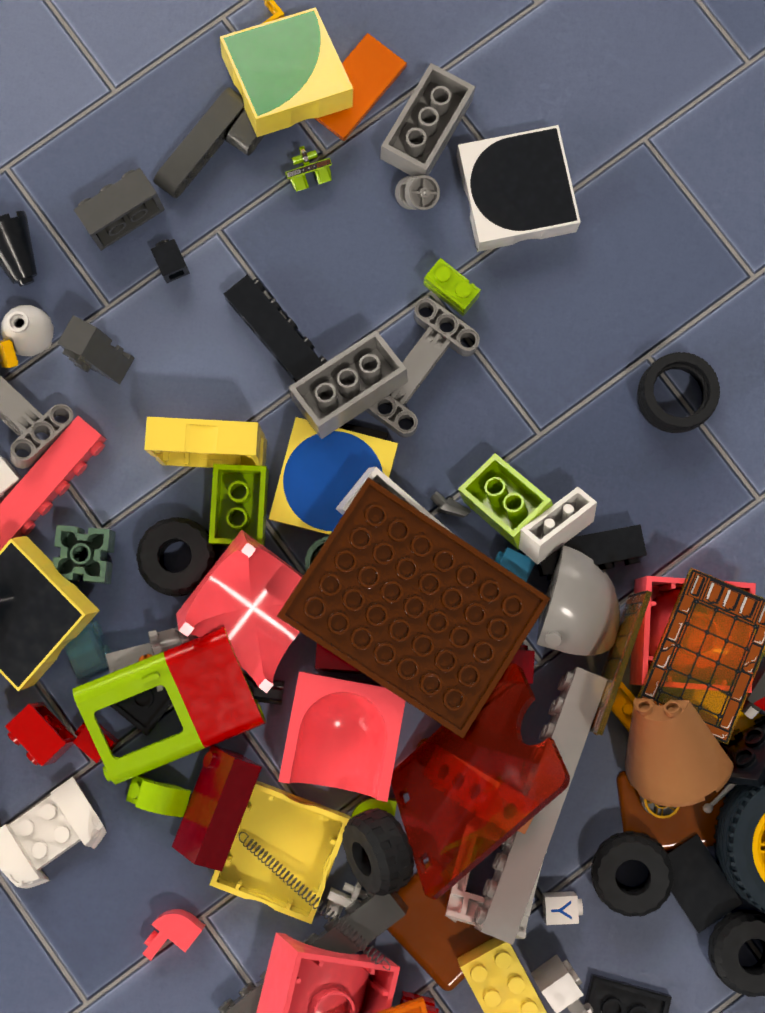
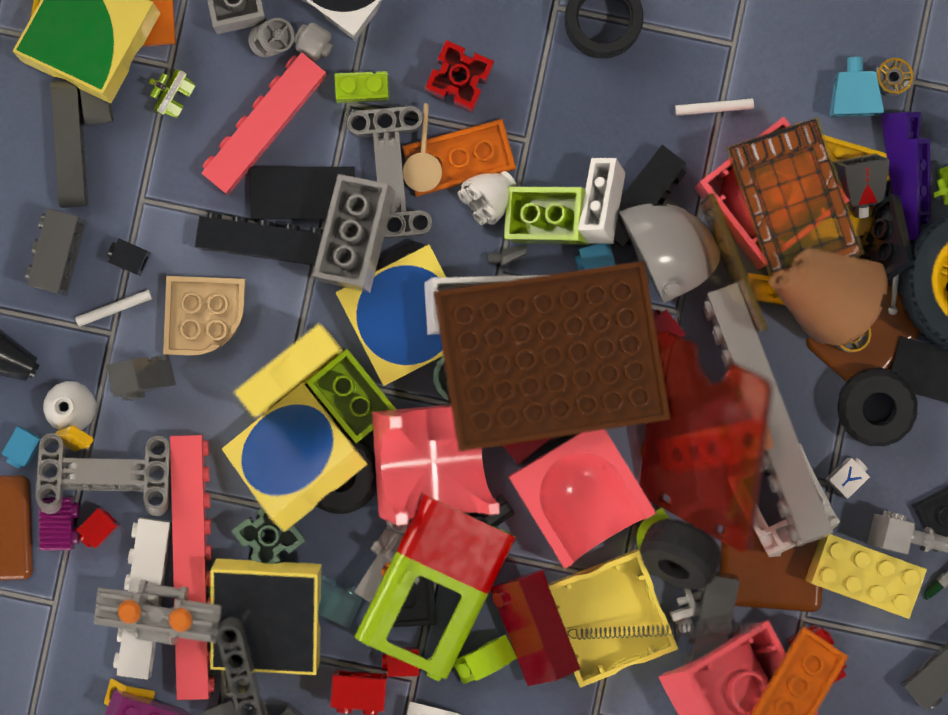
camera: 45 degrees left, 5 degrees up
none -> white bar [75,290,152,327]
none -> tan plate [163,276,246,356]
none -> coral brick [202,52,327,195]
none -> tile [222,383,367,532]
none -> black tile [250,167,355,220]
none -> light grey head [294,22,334,61]
none -> orange tile [402,119,516,197]
none -> tan piece [403,103,442,192]
none -> red brick [425,40,494,113]
none -> white piece [458,171,516,225]
none -> white bar [675,98,754,116]

